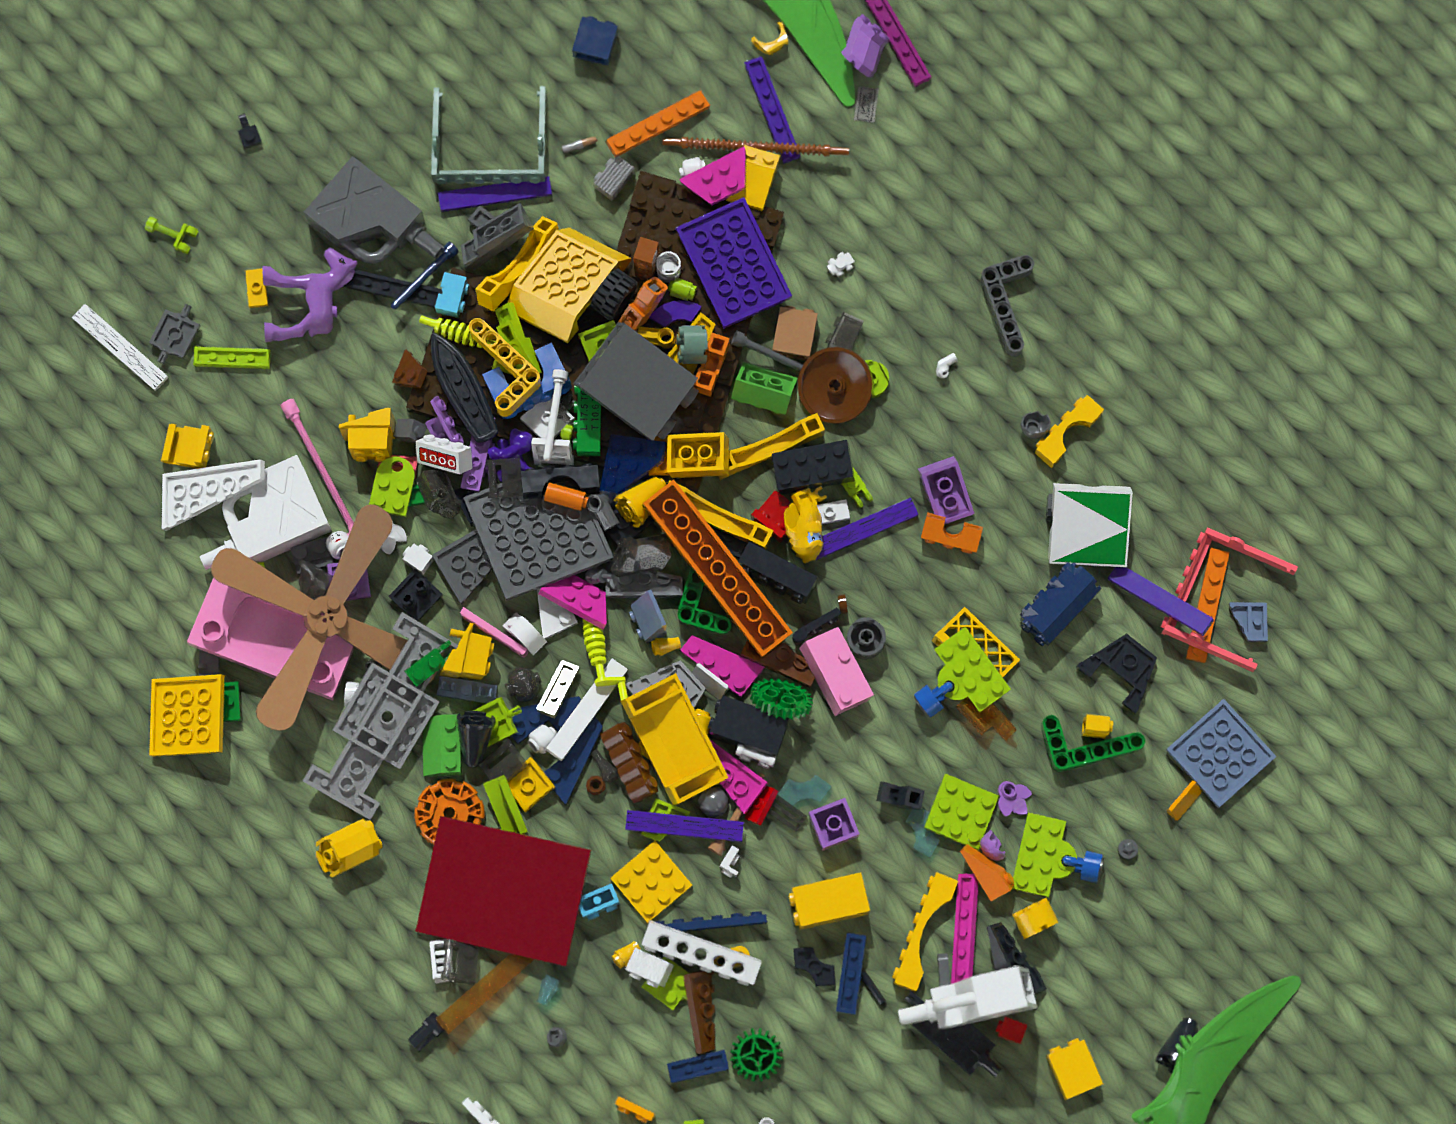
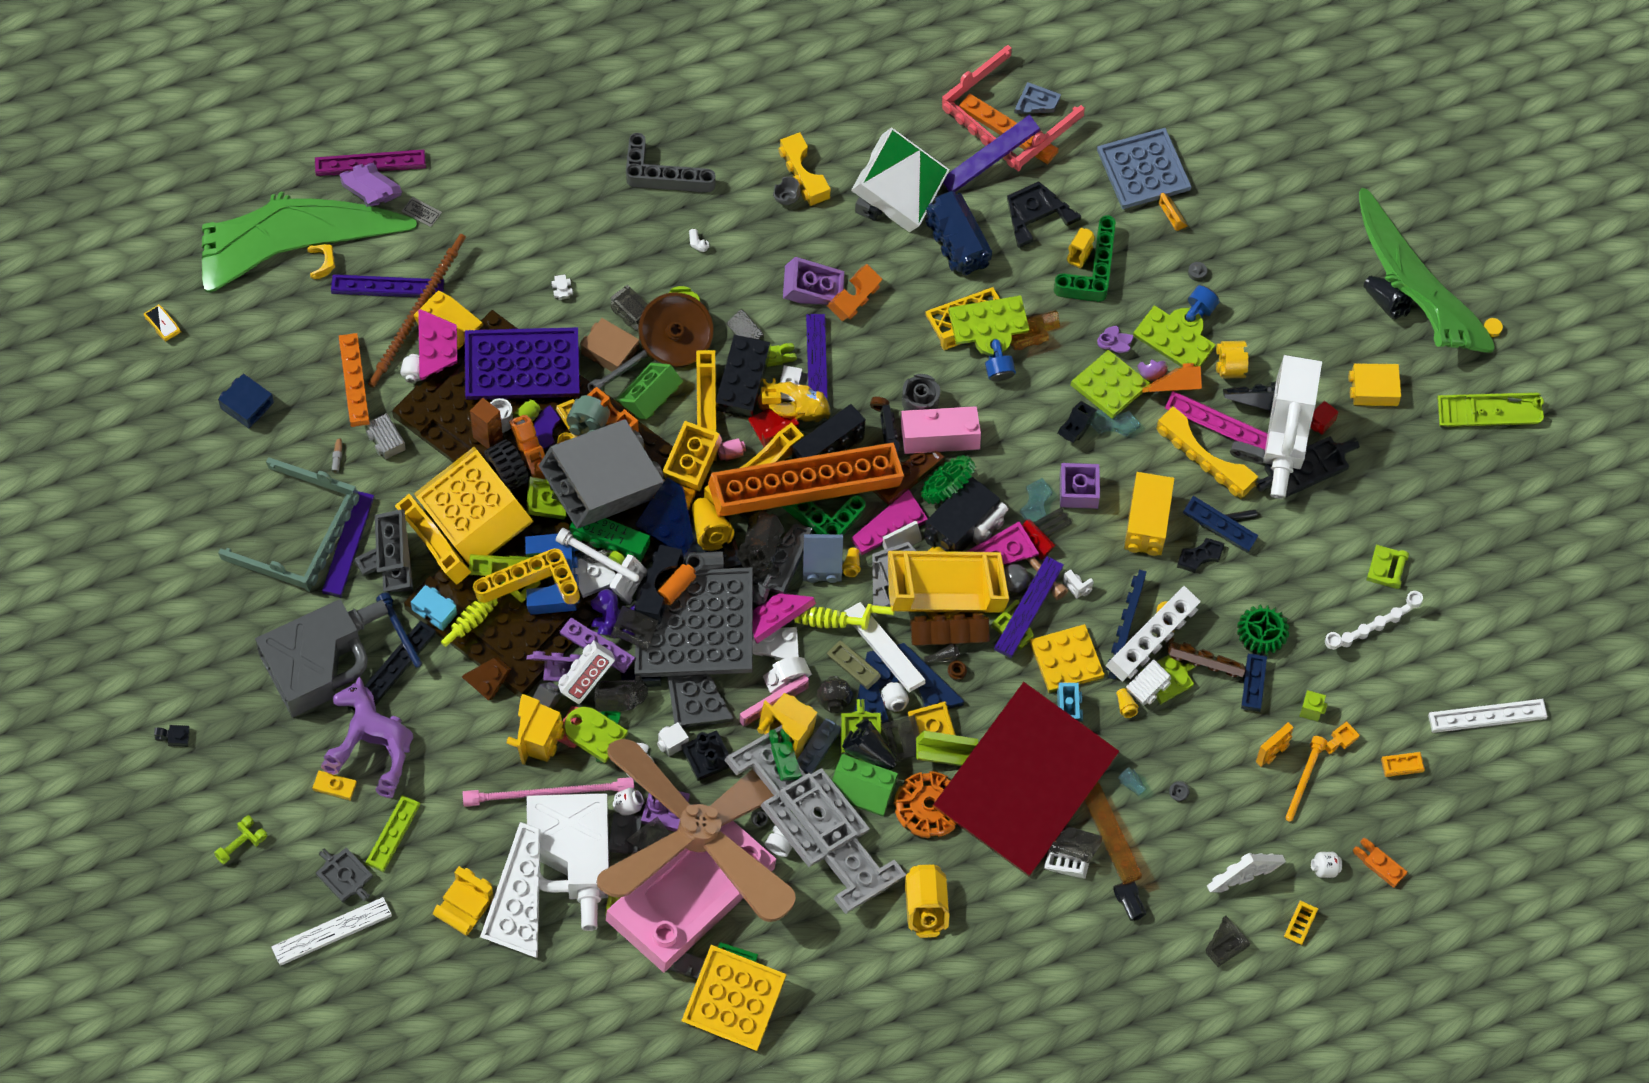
camera: 70 degrees left, 15 degrees down
black piece [431,332,499,443] -> none
none -> bright pink brick [717,438,746,461]
none -> clear smoke slope [727,309,764,341]

